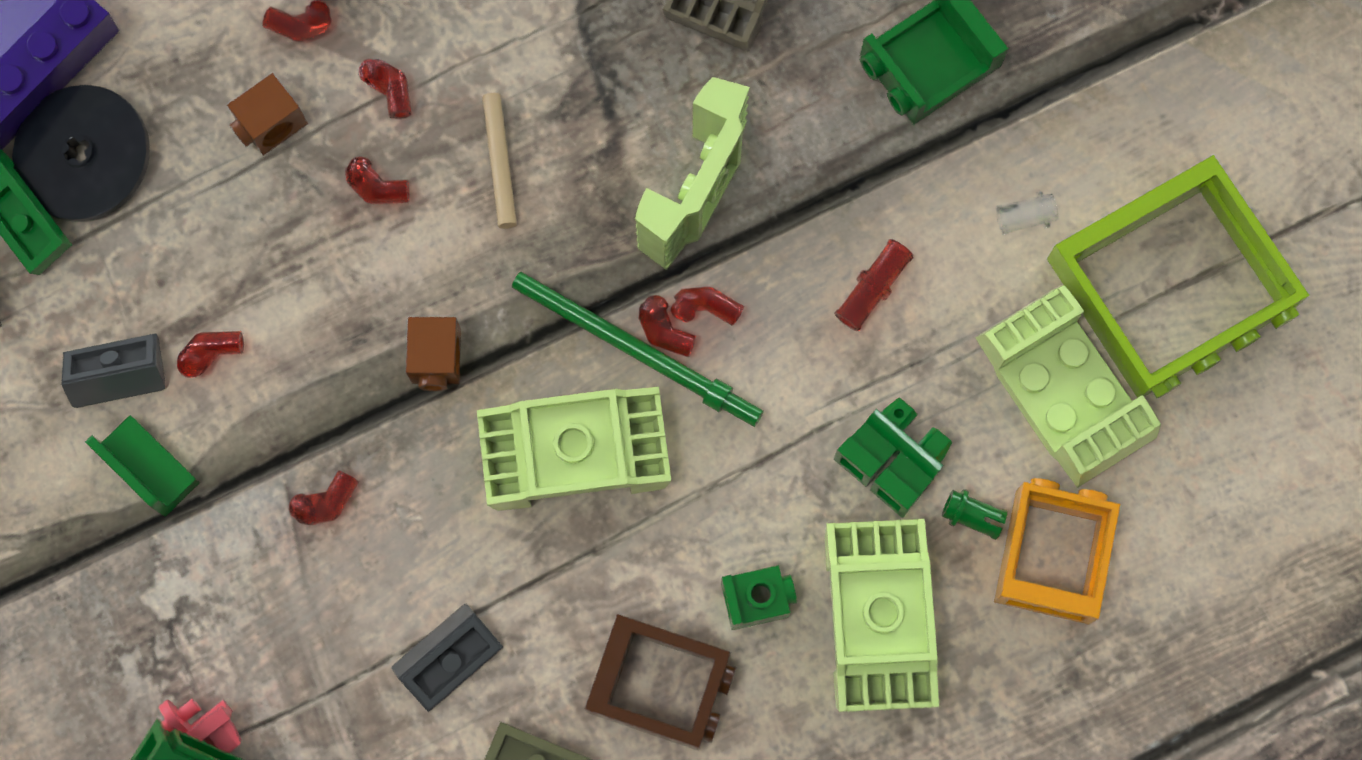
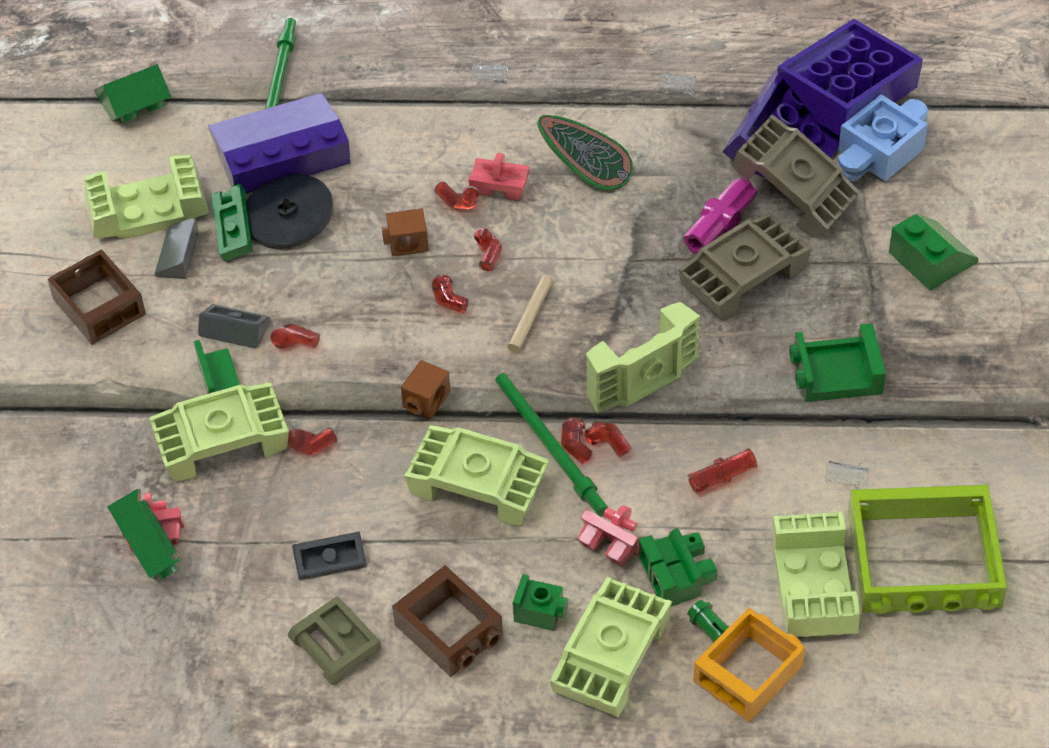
camera: 30 degrees right, 25 degrees down
none -> yellowish green plate [149,382,289,482]
none -> coral hips [578,505,639,567]

